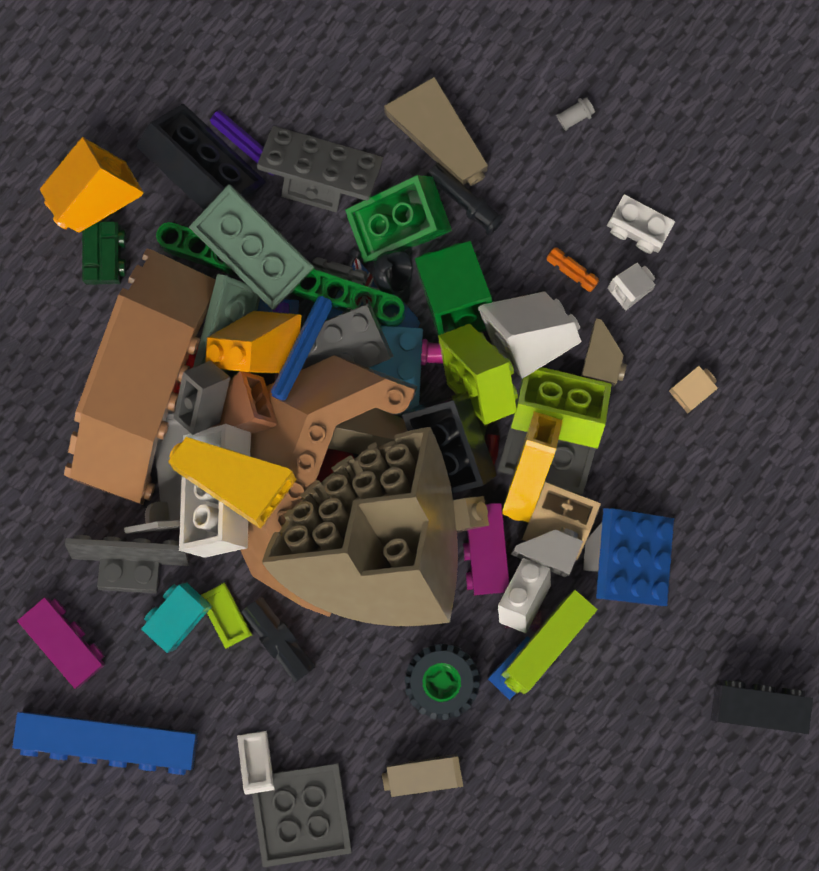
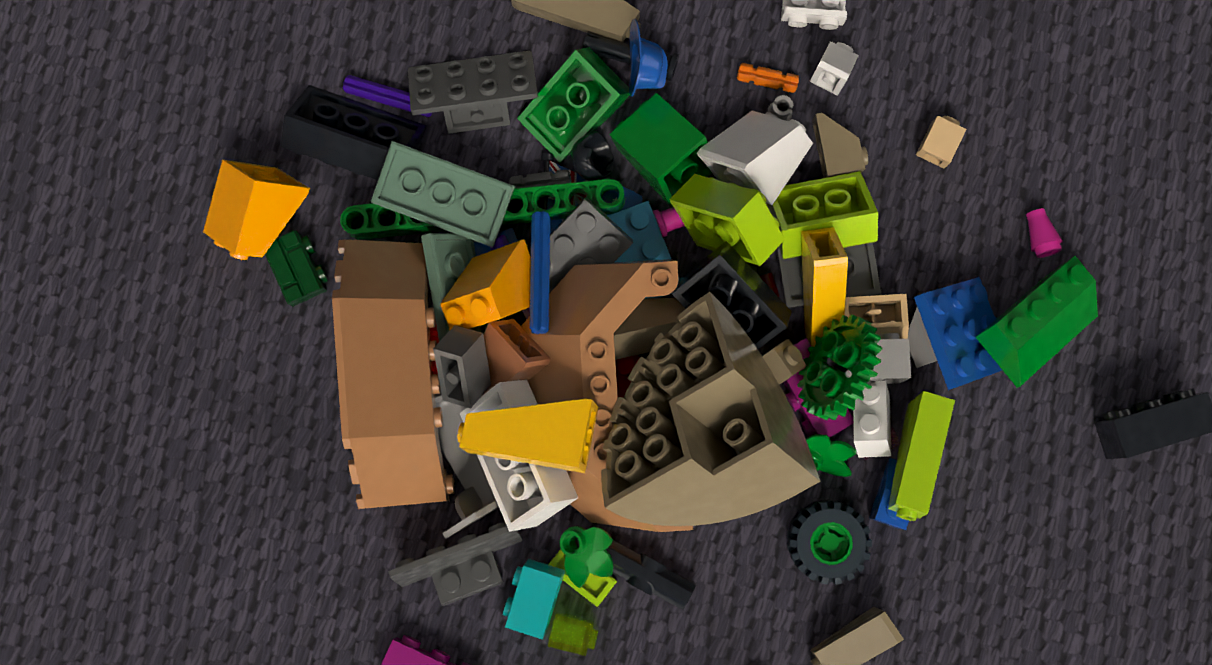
camera: 25 degrees left, 0 degrees up
none -> clear neon green brick [548,612,599,656]
none -> green plate [560,526,613,588]
none -> blue piece [629,19,668,96]
none -> light grey pin [767,95,793,121]
none -> green gear [797,314,882,420]
none -> green plate [806,434,856,477]
none -> green slope [976,256,1098,388]
none -> dark pink cone [1026,208,1063,258]

